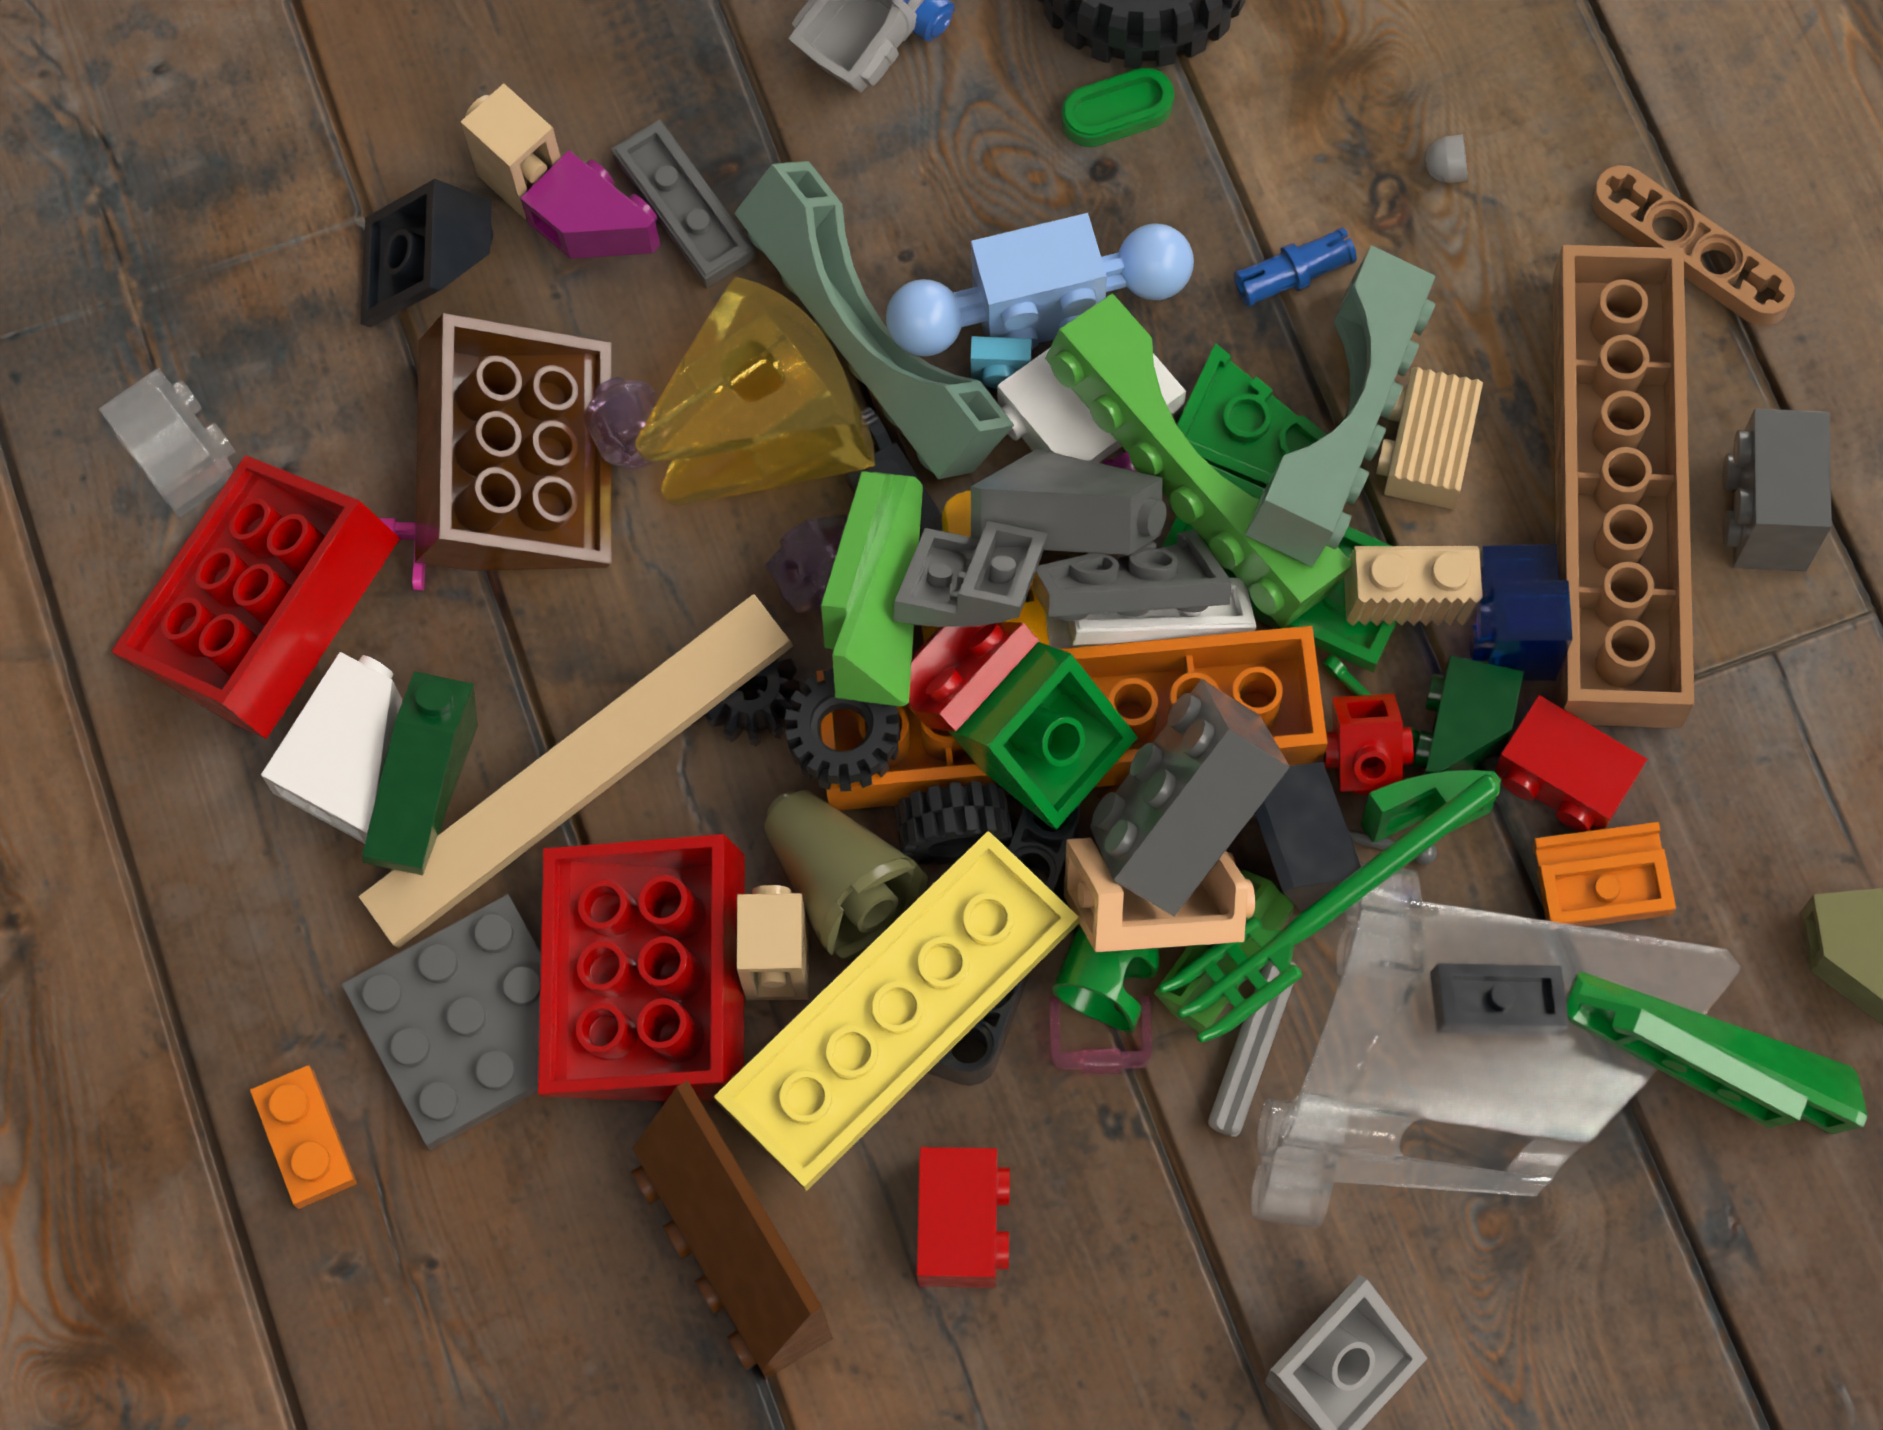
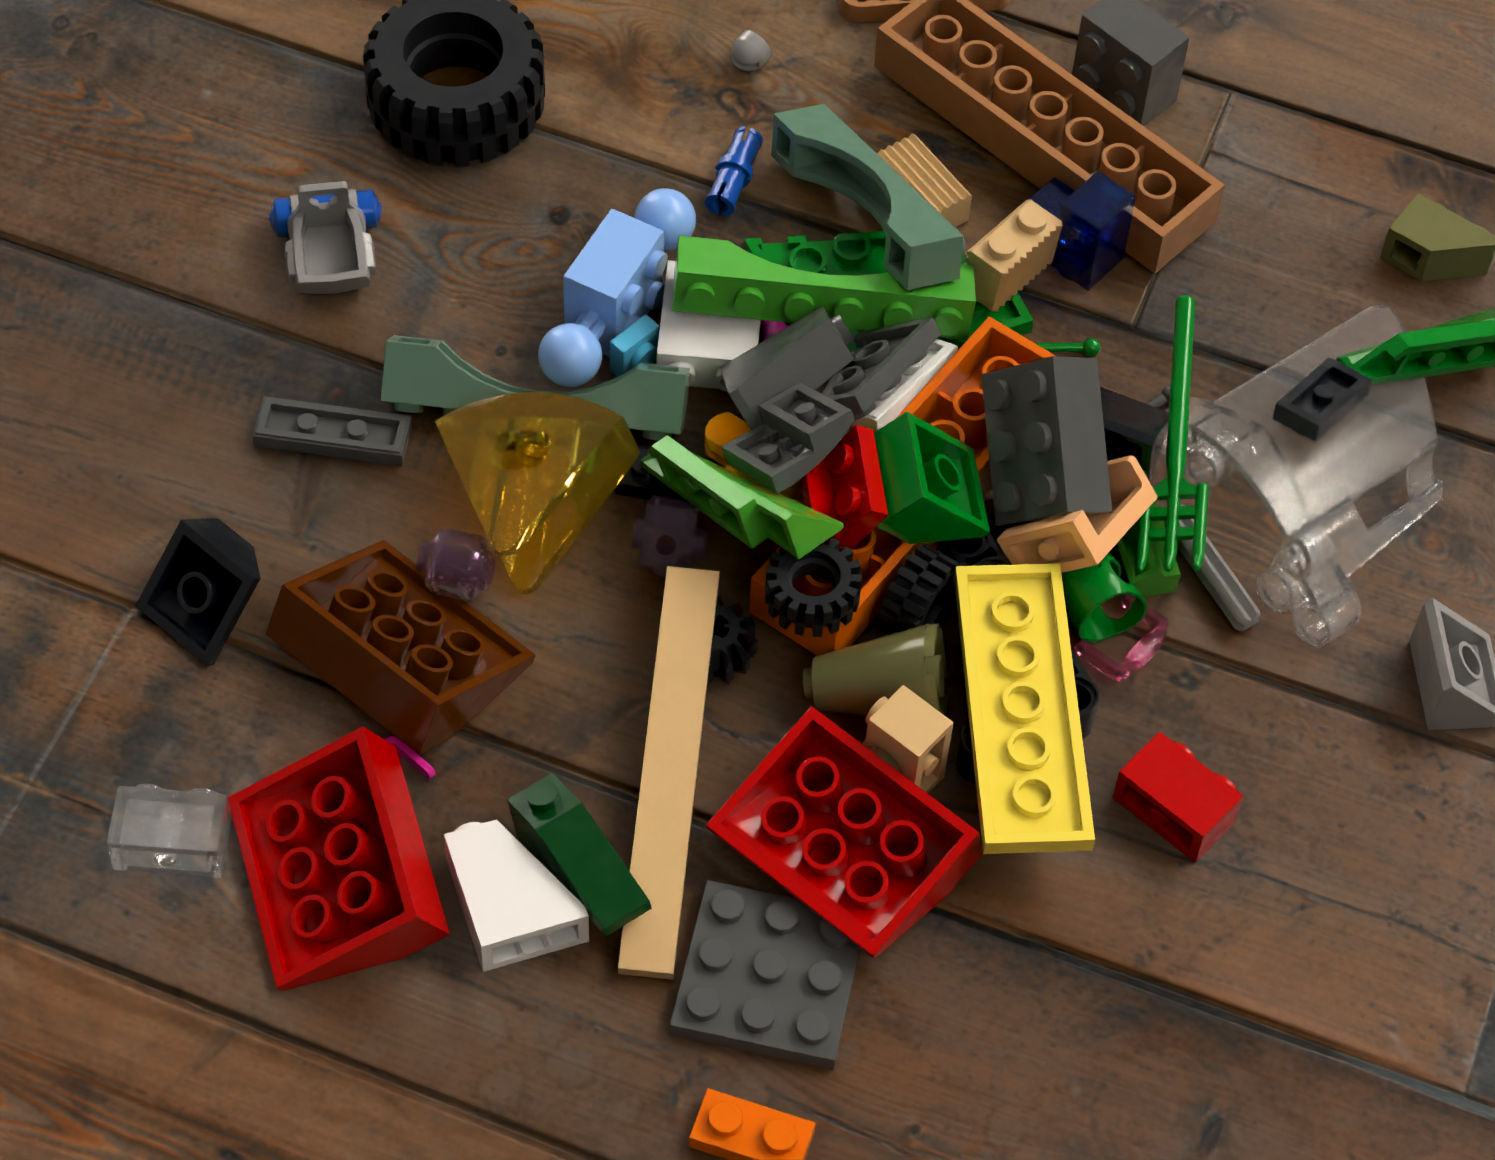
camera: 55 degrees left, 15 degrees down
tan brick [461,83,561,219] -> none
magenta slope [520,150,660,259] -> none
reddish brown slope [631,1080,833,1379] -> none
green tile [1061,68,1174,147] -> none
red brick [1323,693,1413,795] -> none
green slope [1361,770,1501,843] -> none
dark green slope [1413,655,1524,775] -> none
red brick [1494,695,1648,832] -> none
orange plate [1532,822,1676,932] -> none

